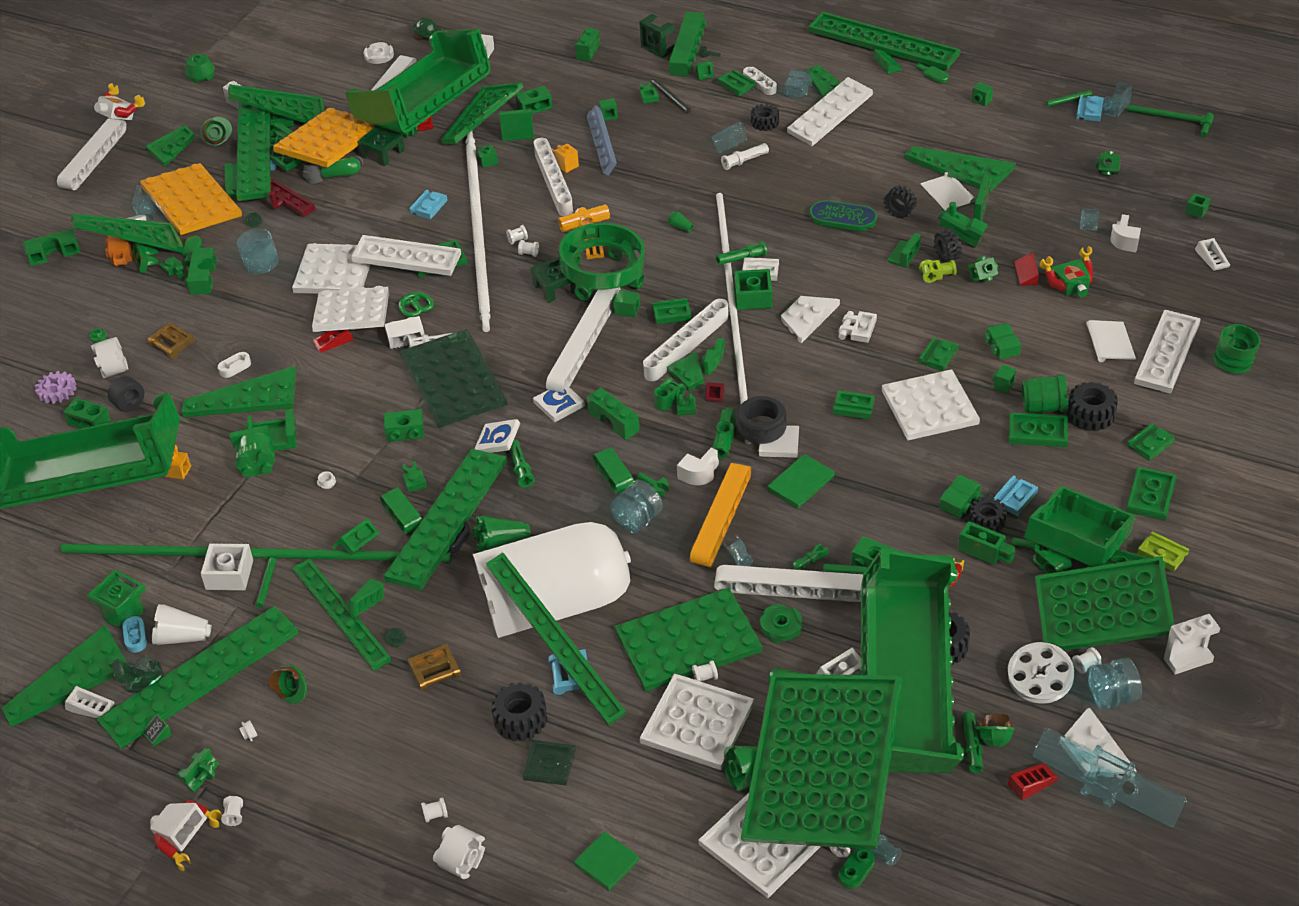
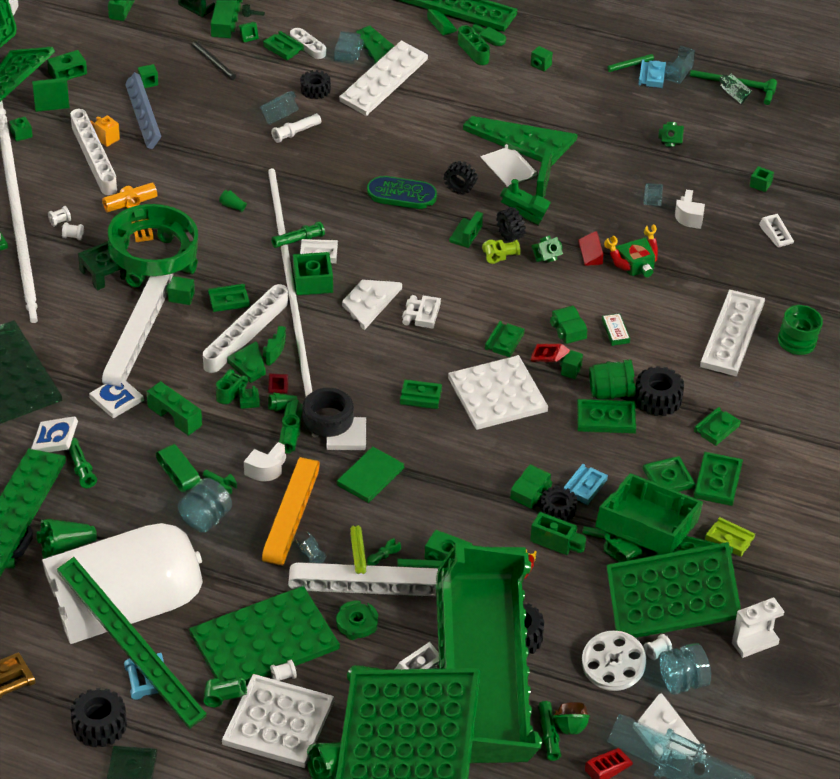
camera: 10 degrees left, 0 degrees up
green plate [639,82,659,104] -> none
white piece [1086,320,1136,362] -> none
none -> green piece [203,677,247,708]
none -> green cone [268,392,297,412]
none -> lime axle [350,525,367,574]
none -> green beam [458,25,490,65]
none -> red slope [530,344,570,362]
none -> tile [602,313,630,346]
none -> green tile [643,456,695,492]
none -> clear green hinge [720,73,752,104]

